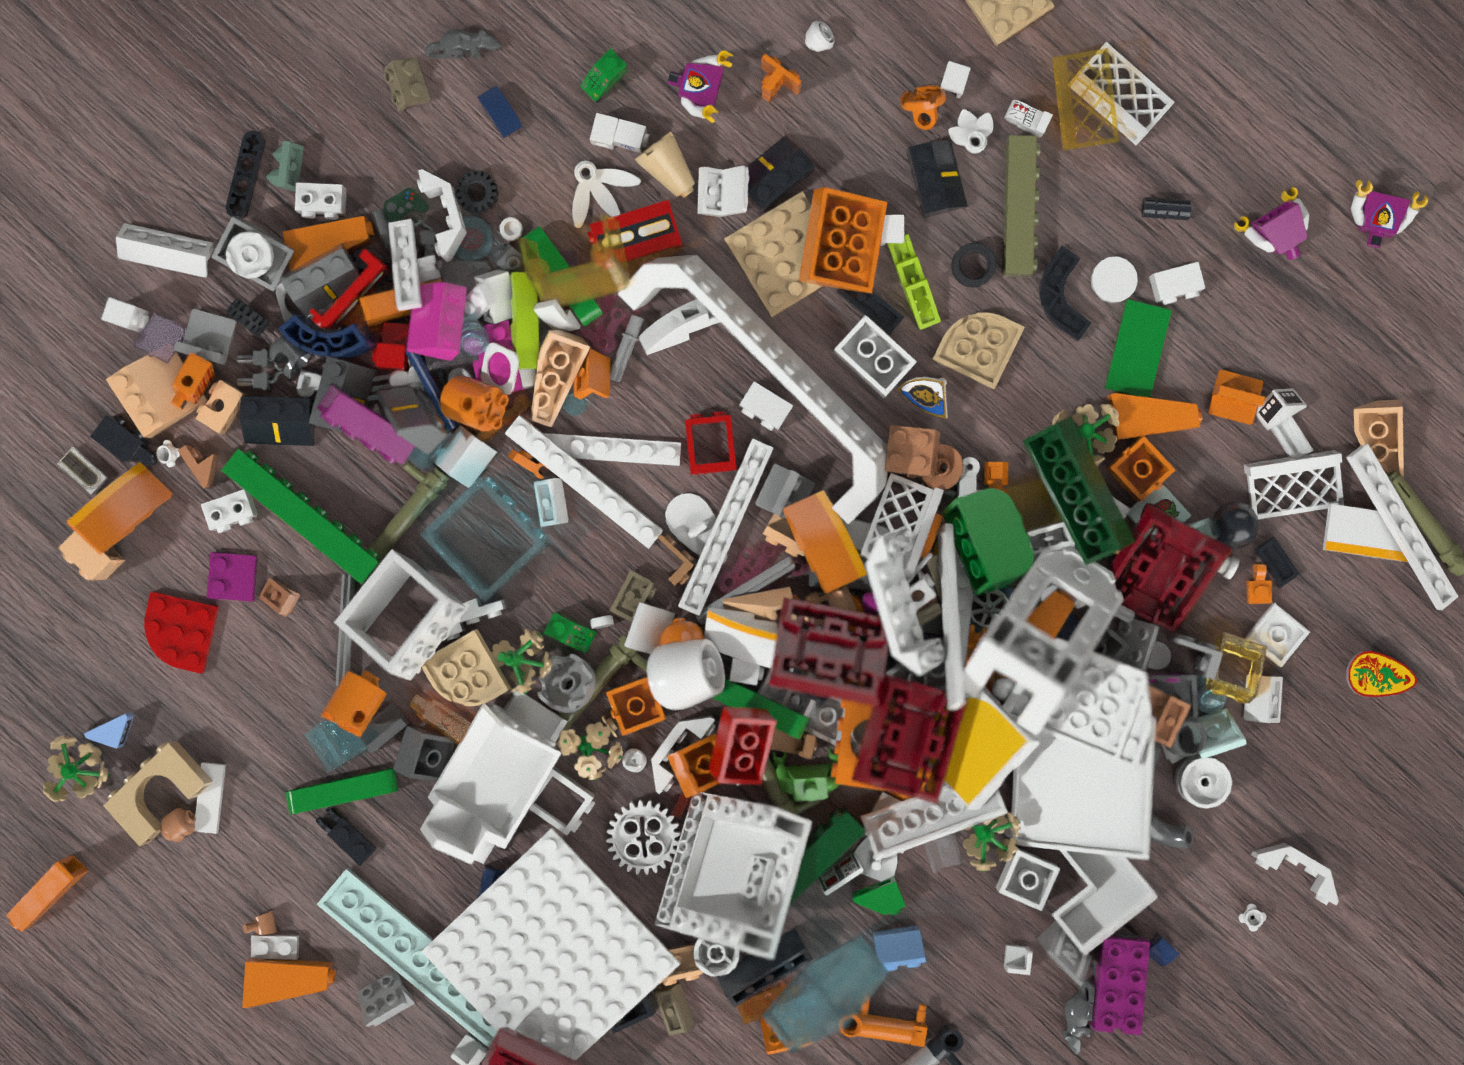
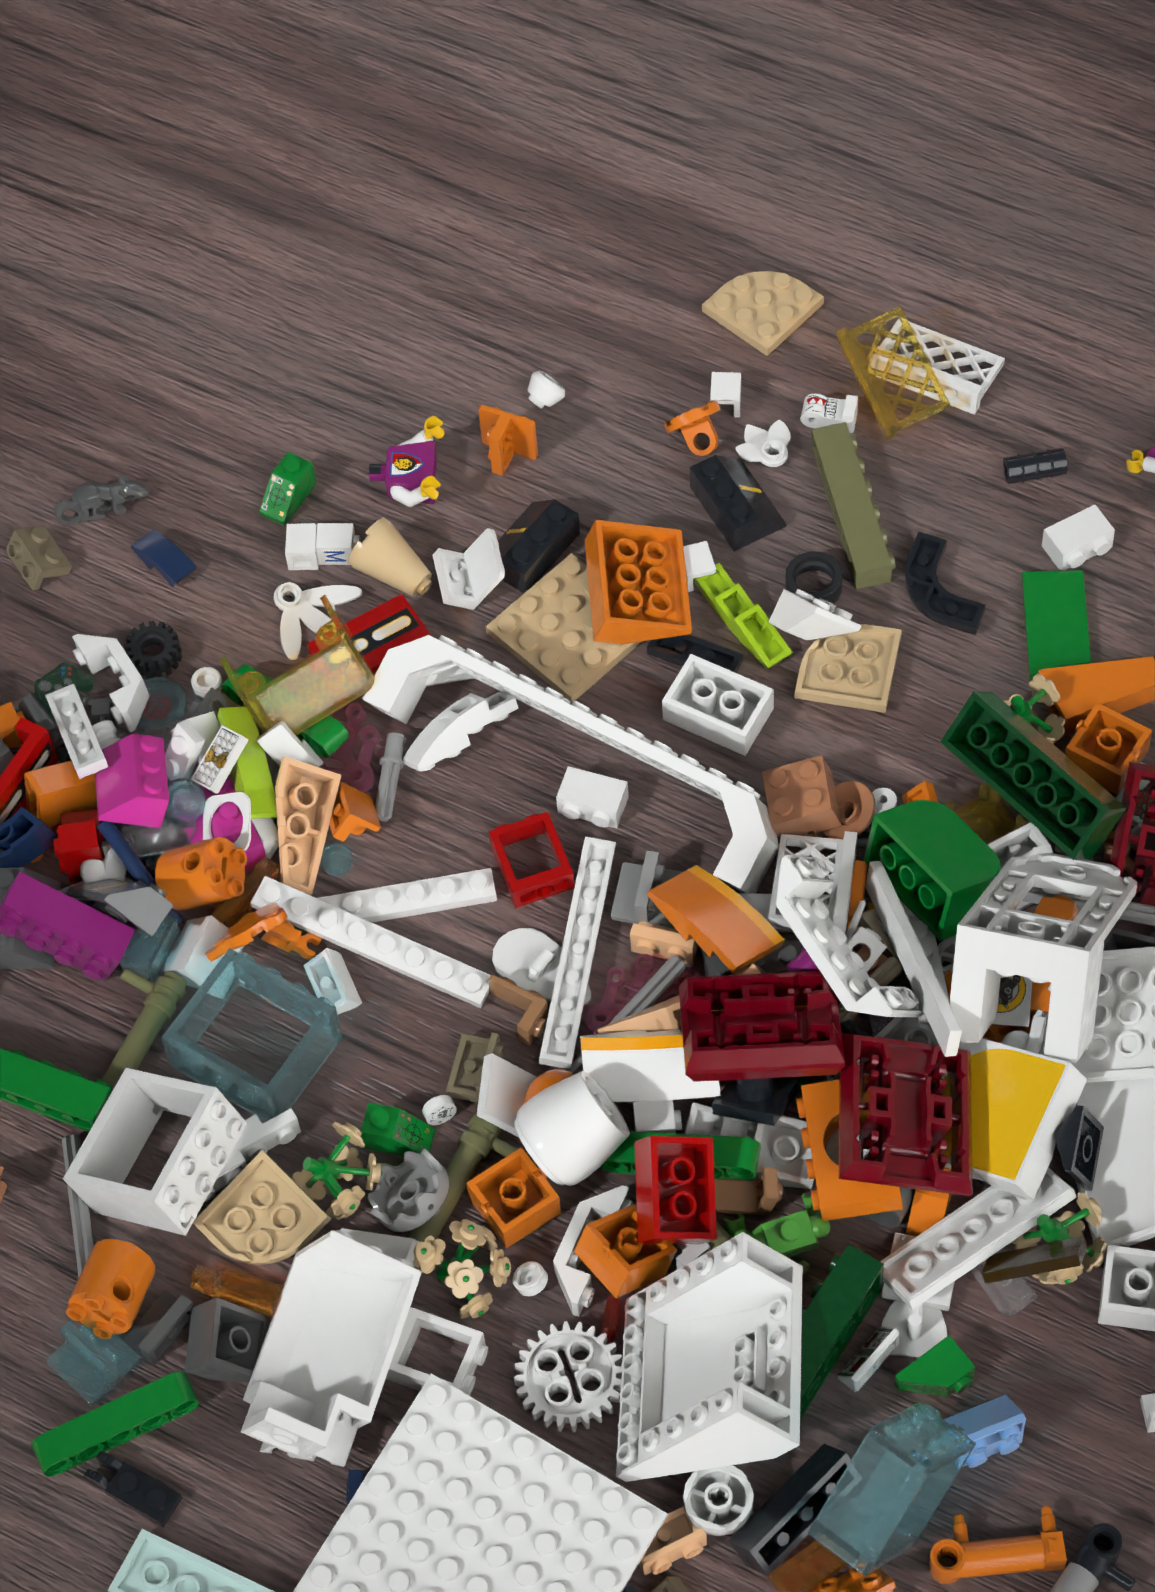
camera: 10 degrees left, 30 degrees down
shield [898,377,948,419] -> none
white tile [1091,257,1138,303] -> none
none -> white tile [191,725,248,794]
none -> orange tile [205,902,288,962]
none -> white slope [769,589,862,640]
none -> dark brown tile [981,1236,1088,1284]
none -> black slope [1055,1105,1104,1191]

